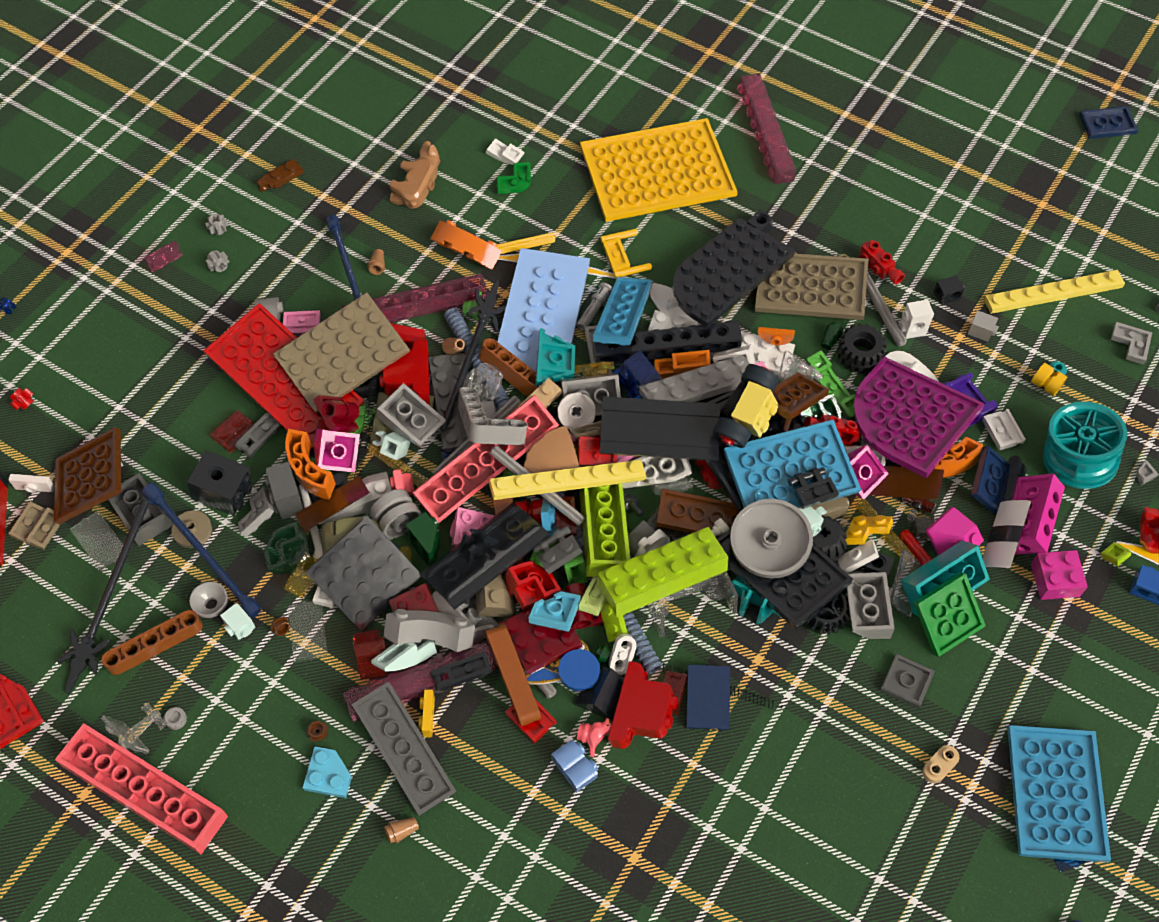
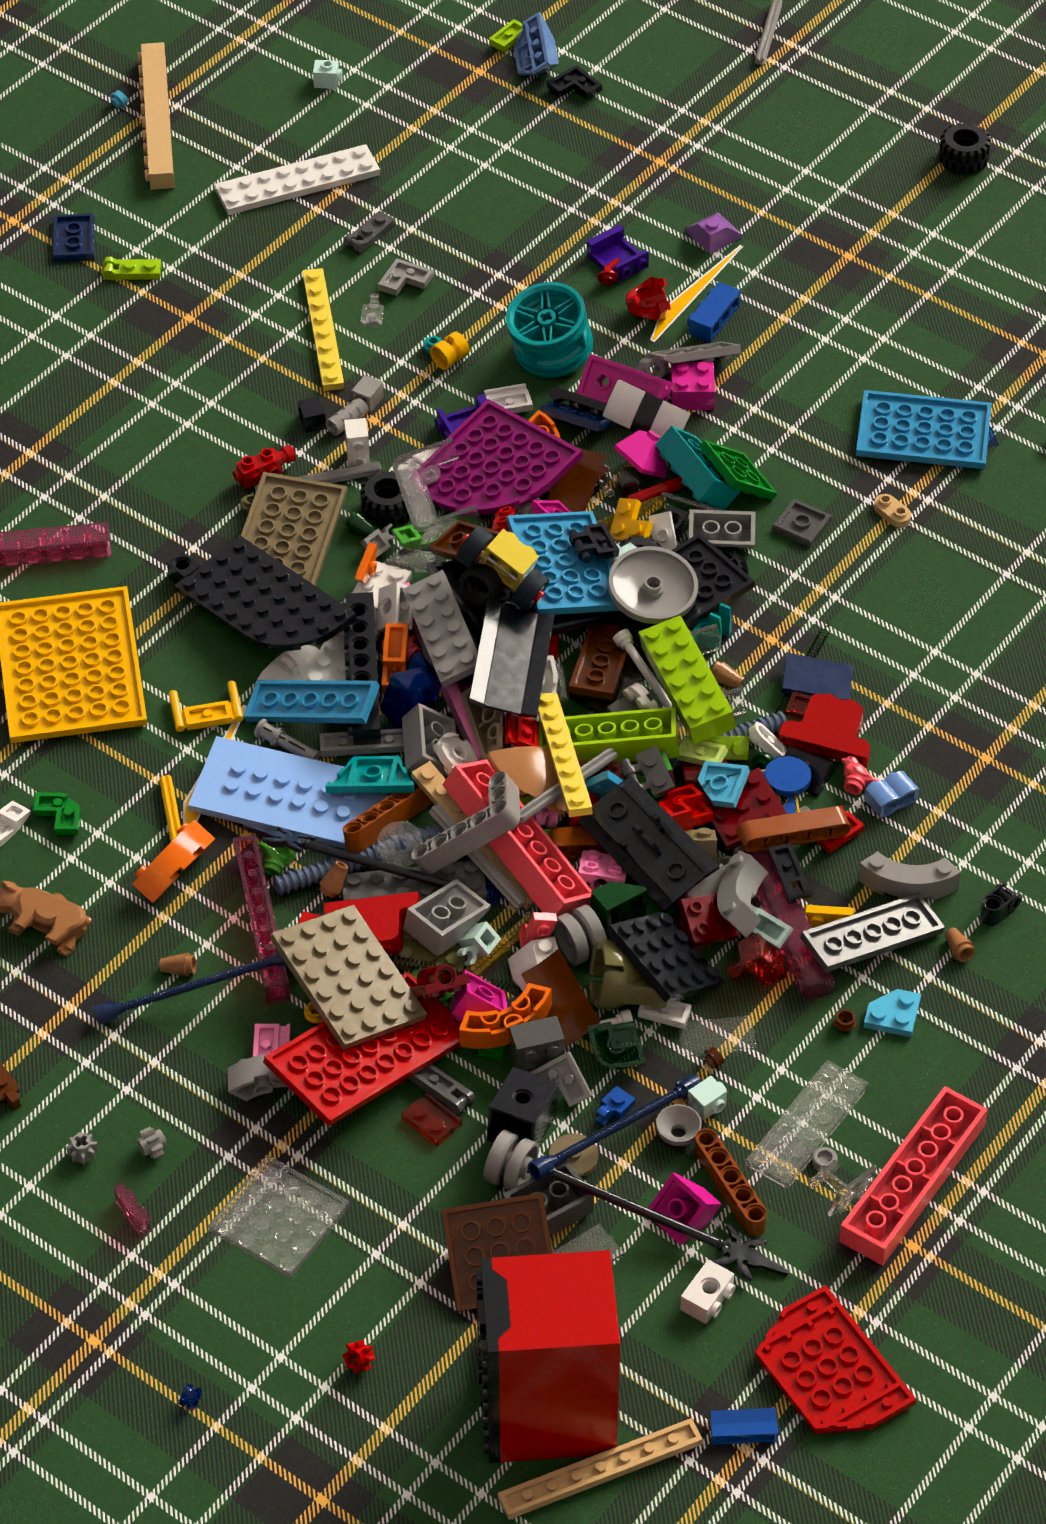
camera: 85 degrees left, 10 degrees down
clear yellow slope [284,553,318,598] -> none
clear yellow plate [575,362,614,376] -> none
lime tile [1101,542,1131,567] -> none
none -> lime plate [102,257,162,280]
none -> clear plate [208,1155,350,1278]
none -> light grey axle [325,398,369,436]
none -> light grey plate [360,524,395,558]
none -> clear plate [361,293,384,326]
none -> clear windscreen [392,437,482,536]
none -> light grey wheel [483,1130,539,1191]
none -> blue plate [596,1086,636,1126]
none -> light grey hinge [638,342,741,378]
none -> dark pink slope [649,1173,722,1244]
none -> white brick [680,1260,736,1324]
none -> medium nougat cone [711,661,745,689]
none -> clear plate [746,1060,869,1189]
none -> light grey brick [858,851,961,900]
none -> black piece [980,882,1023,926]

